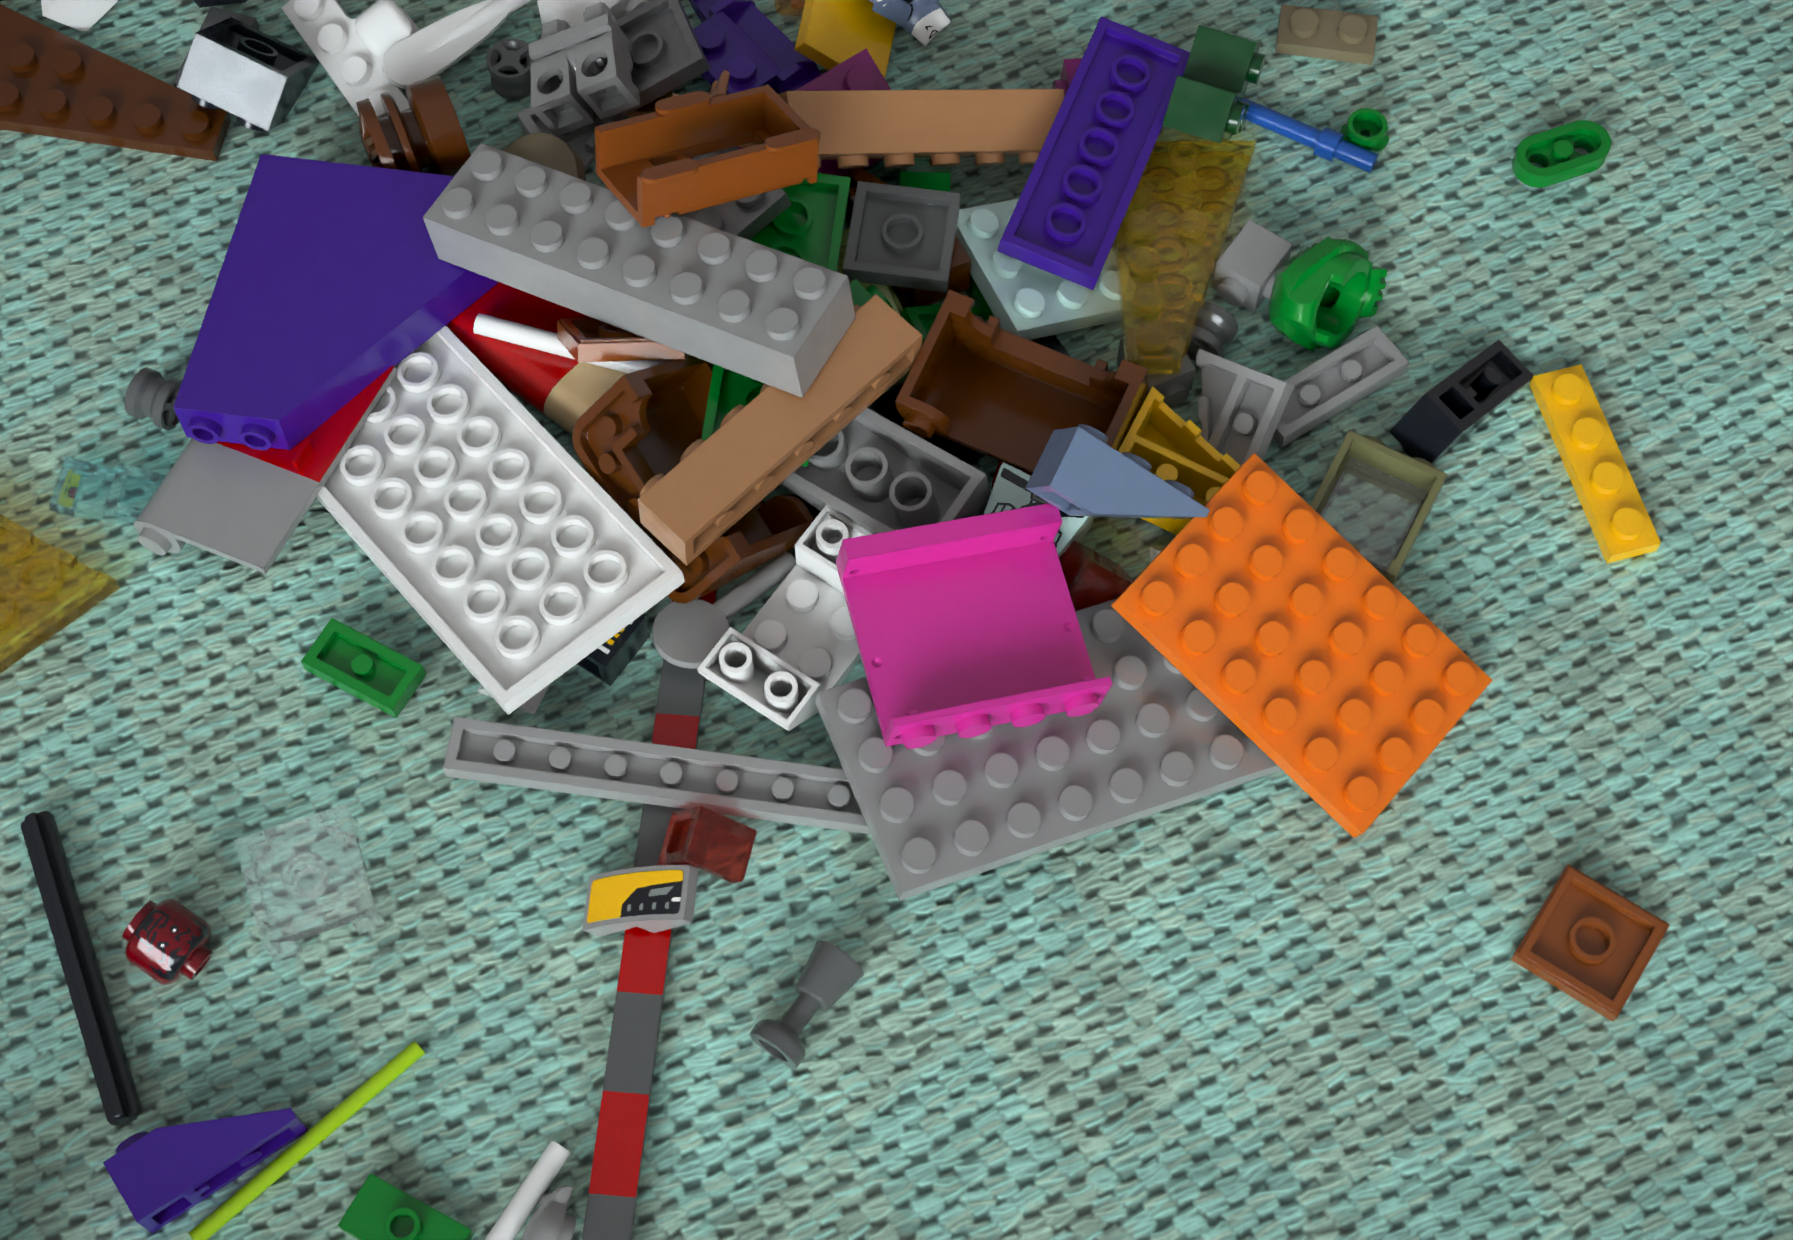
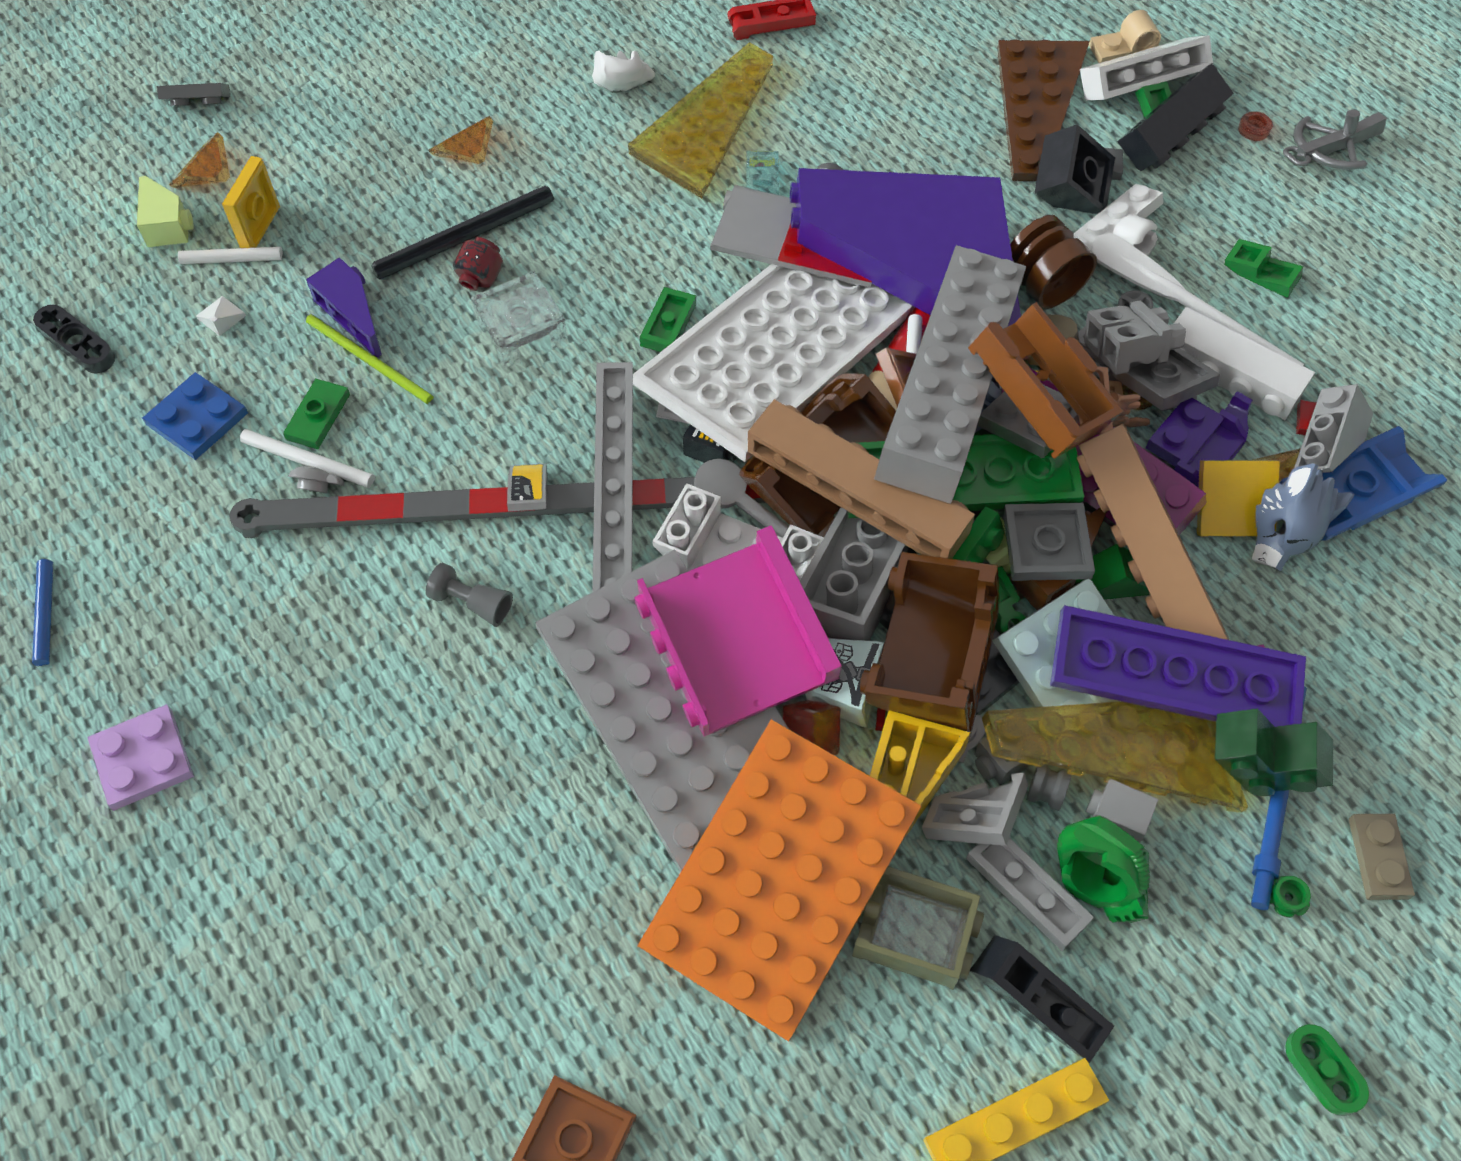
camera: 80 degrees right, 5 degrees down
clear red panel [657,806,757,883] -> none
sand blue slope [1025,424,1210,519] -> none

